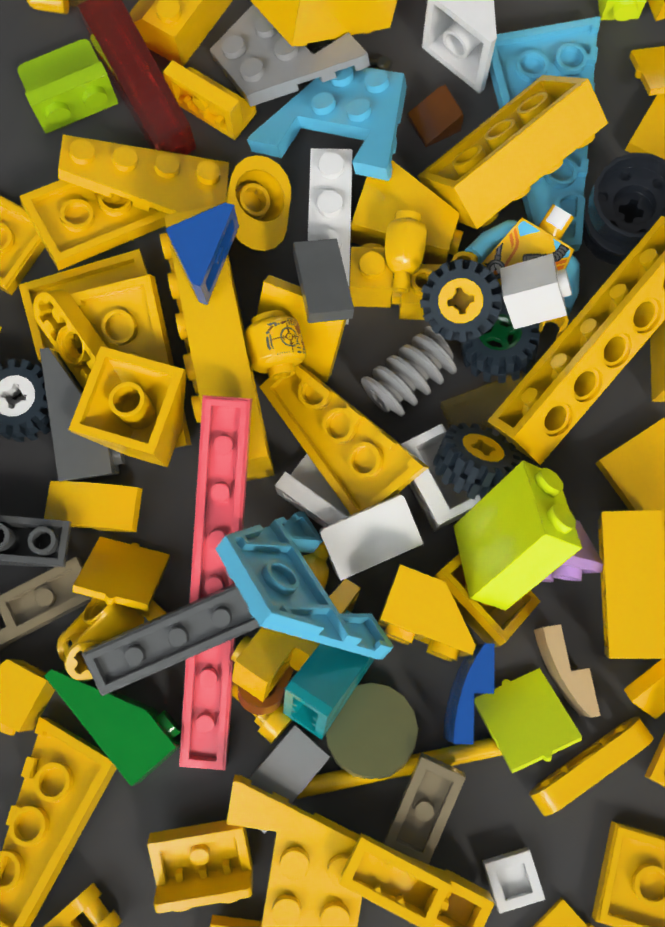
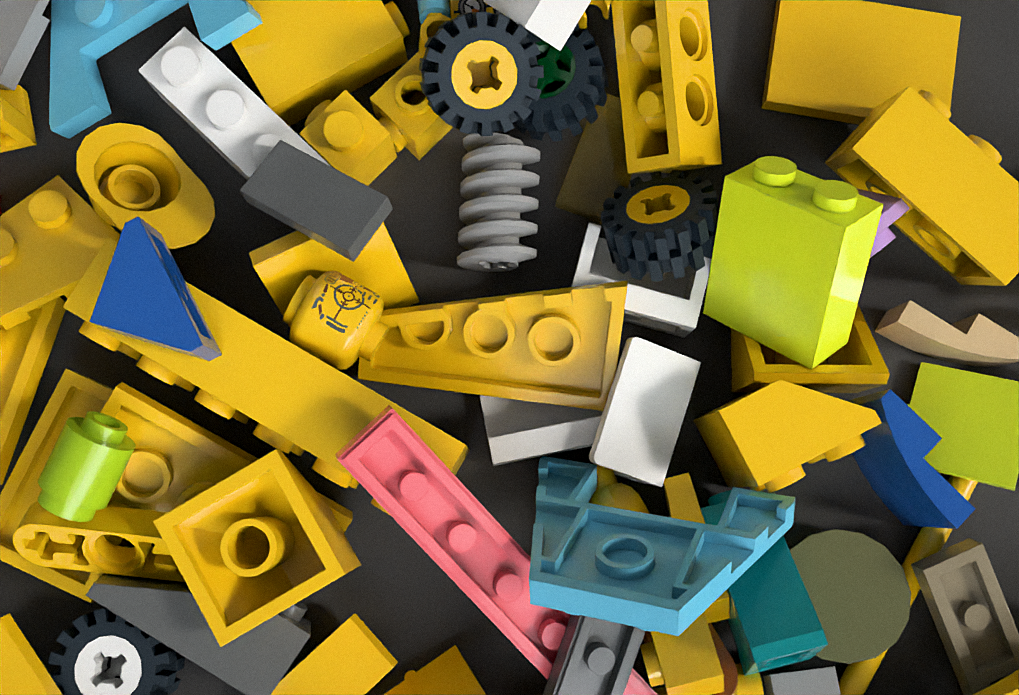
camera: 55 degrees left, 5 degrees up
yellow plant [385,210,427,293] -> none
none -> lime brick [38,411,136,522]

